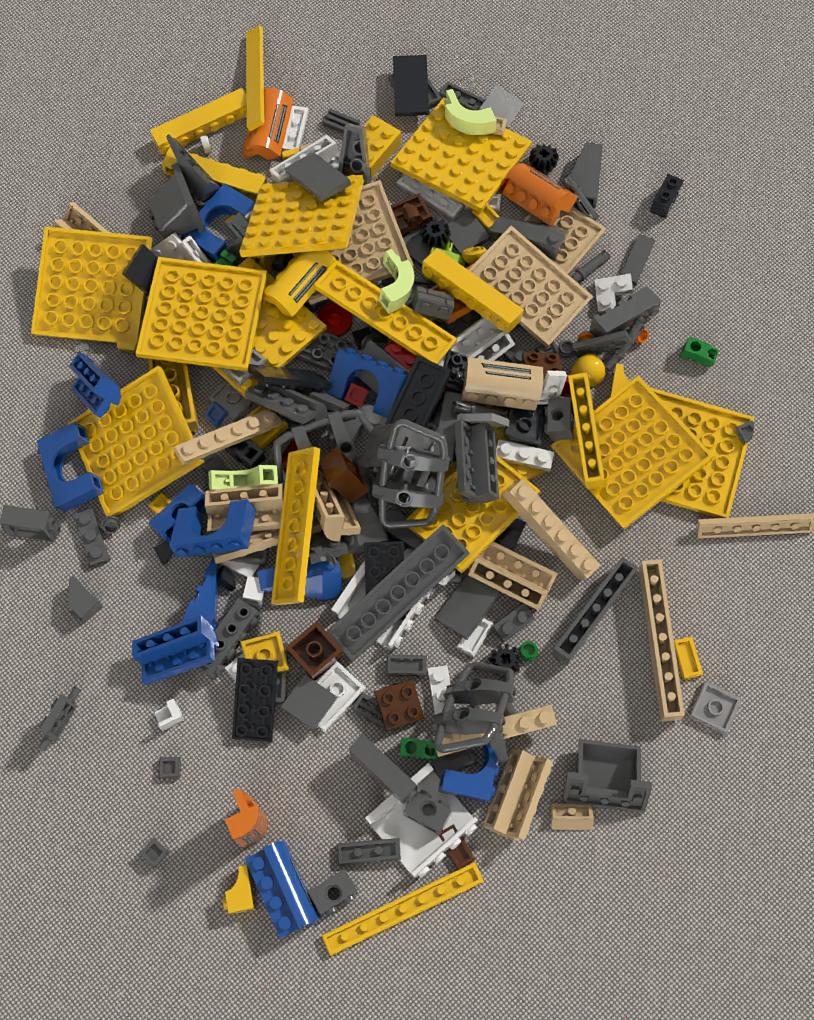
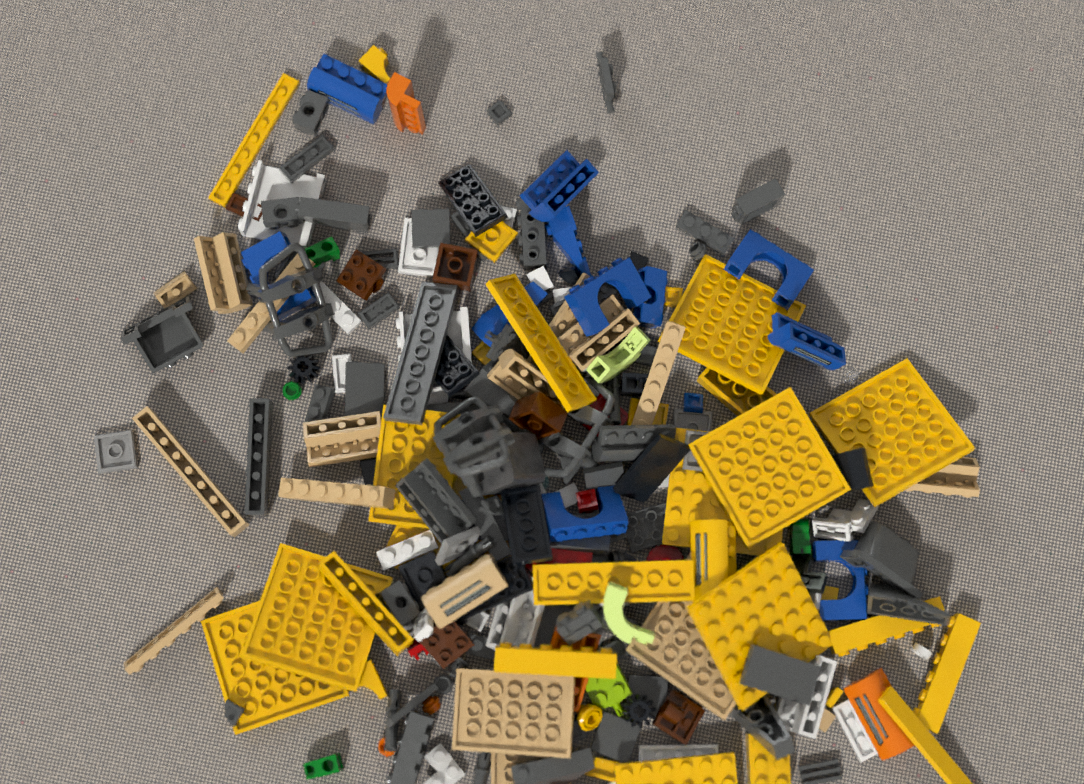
camera: 140 degrees right, 10 degrees up
dark grey slope [68,575,103,623] -> none
yellow tile [117,341,137,354] -> none
dark grey plate [139,838,170,868] -> none
white panel [155,699,184,731] -> none
yellow helmet [571,354,606,387] -> none
yellow tile [674,637,703,680] -> none

